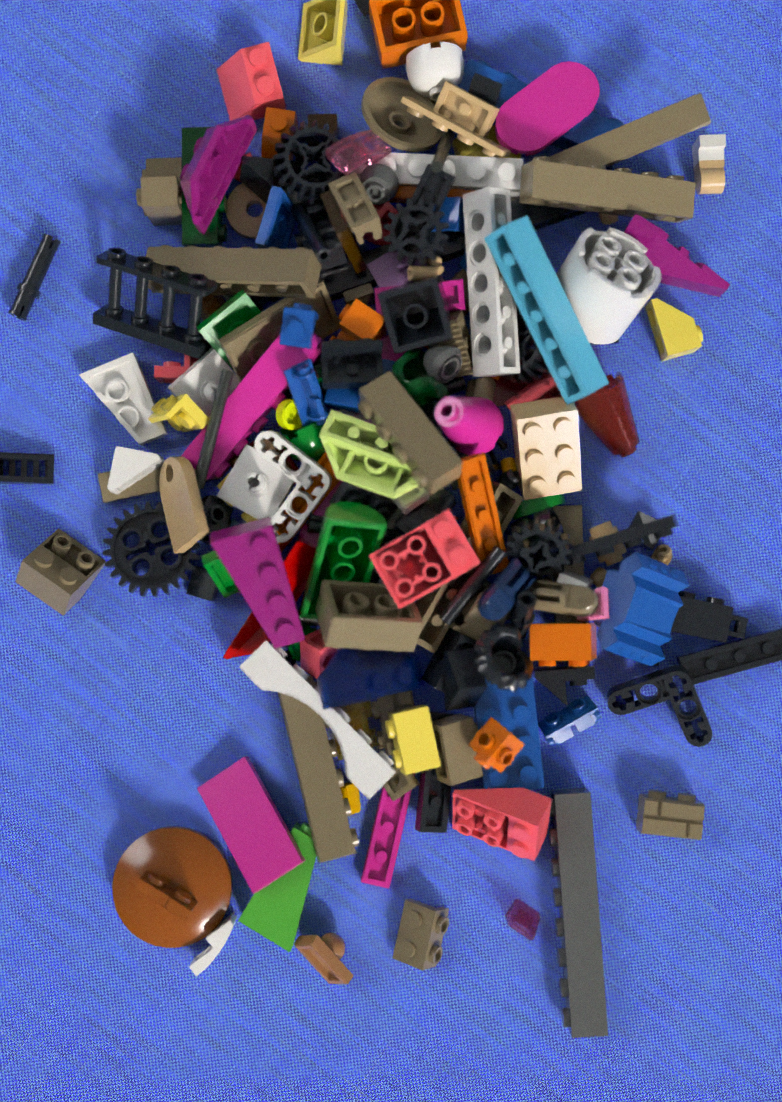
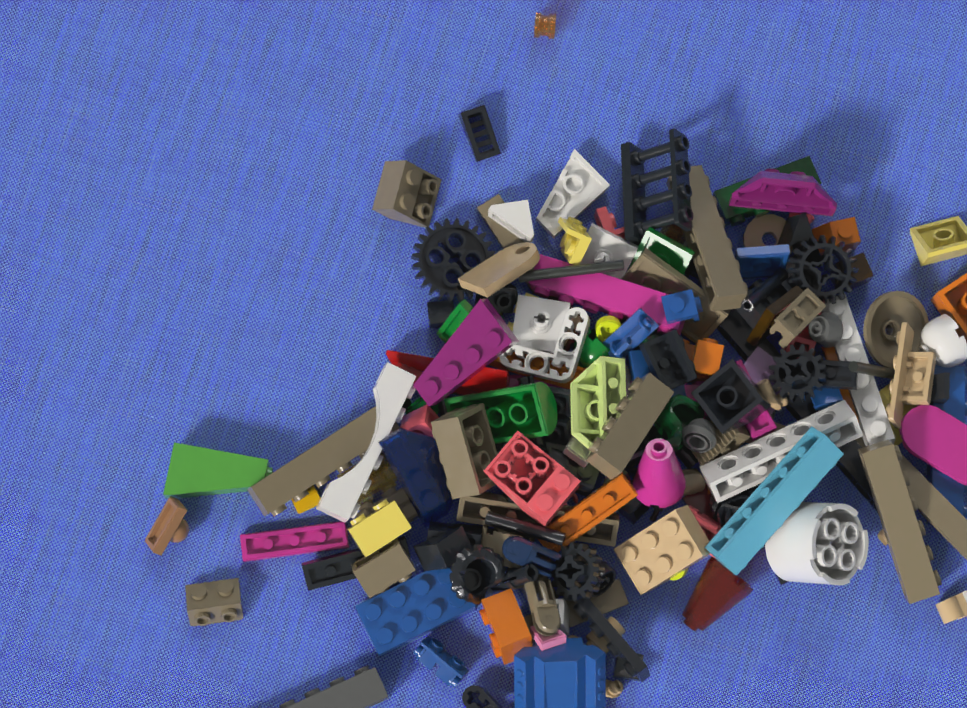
camera: 60 degrees right, 10 degrees down
black pin [8,234,61,321] -> none
dark orange bracket [112,826,232,948] -> none
dark tan brick [136,157,182,226] -> none
white slope [189,912,237,976] -> none
dark pink tile [197,756,306,893] -> none
coral slope [216,42,286,120] -> none
clear pink slope [325,130,392,176] -> none
dark tan tile [343,283,375,306] -> none
dark tan tile [383,765,419,801] -> none
coral slope [452,788,552,861] -> none
orange brick [468,717,524,773] -> none
black arm [499,457,520,490] -> none
clear pink slope [505,899,540,941] -> none
green beam [513,494,566,520] -> none
black slope [532,665,595,705] -> none
magenta wedge [624,214,730,297] -> none
light yellow slope [645,298,703,362] -> none

